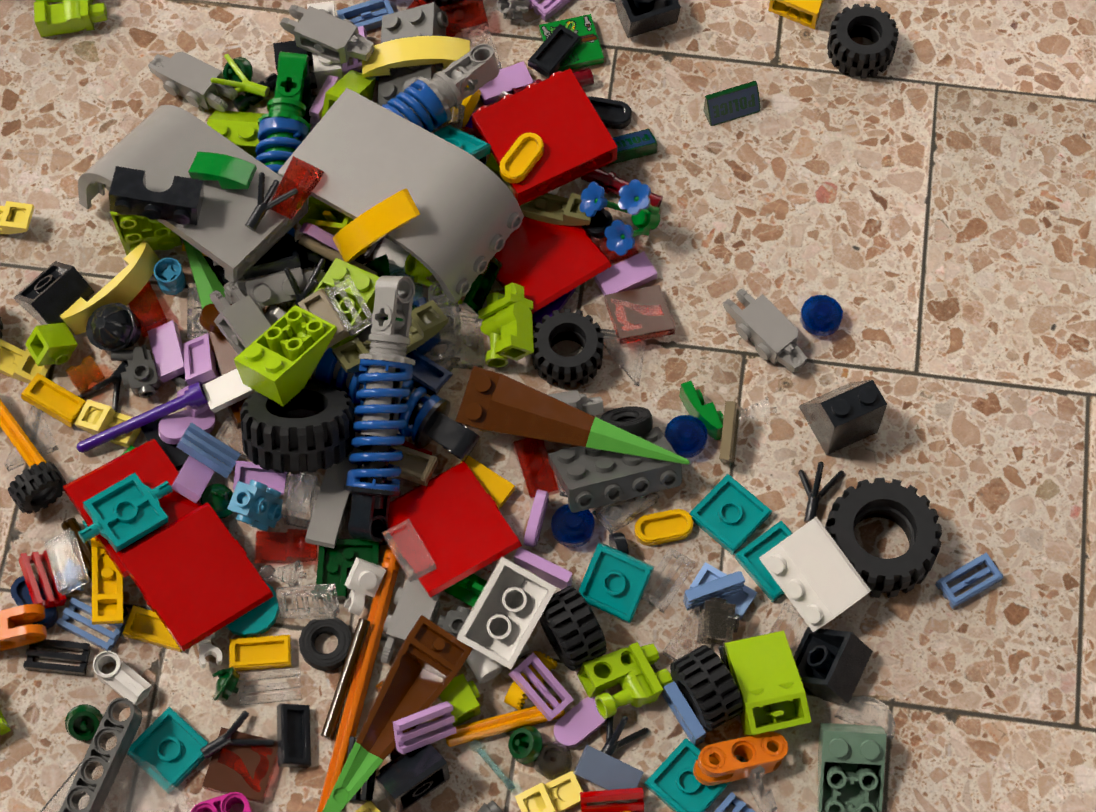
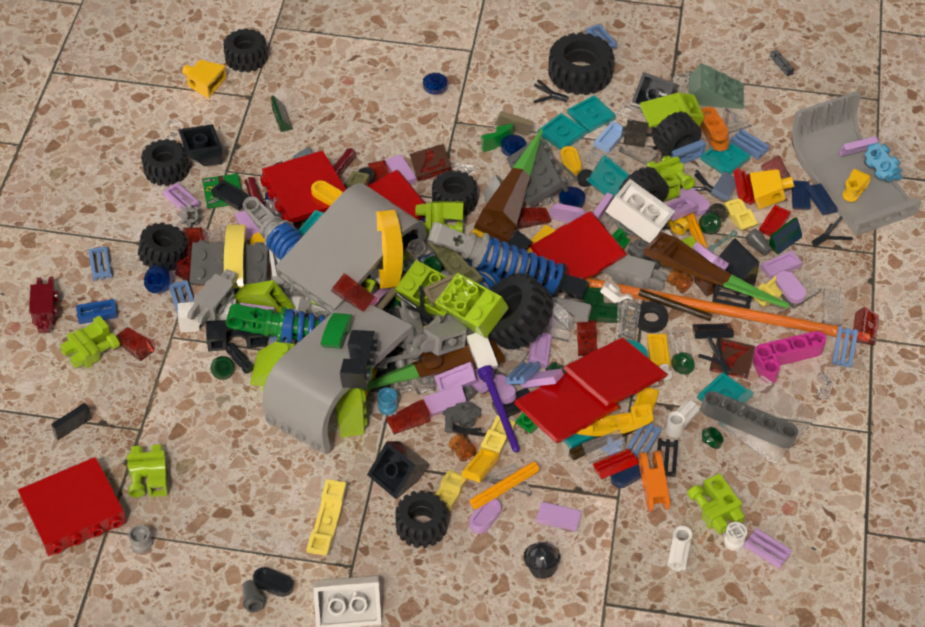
camera: 90 degrees left, 15 degrees down
black tyre [8,461,67,514] -> none
lime brick [25,323,78,366] -> none
light yellow slope [60,240,160,335] -> none
teal plate [78,473,173,553] -> none
black piece [86,303,141,352] -> none
light grey hinge [148,51,238,112] -> none
lime plant [210,54,270,97] -> none
dark azure brick [227,480,285,532] -> none
black plant [245,172,298,231] -> none
clear piece [259,560,307,590] -> none
clear tile [324,274,372,336] -> none
clear tile [382,519,437,582] -> none
blue plant [580,179,660,256] -> none
black tyre [600,406,653,437] -> none
medium blue tile [683,571,745,611] -> none
light grey hinge [723,289,807,373] -> none
white slope [759,516,871,632] -> none
black slope [799,380,887,456] -> none

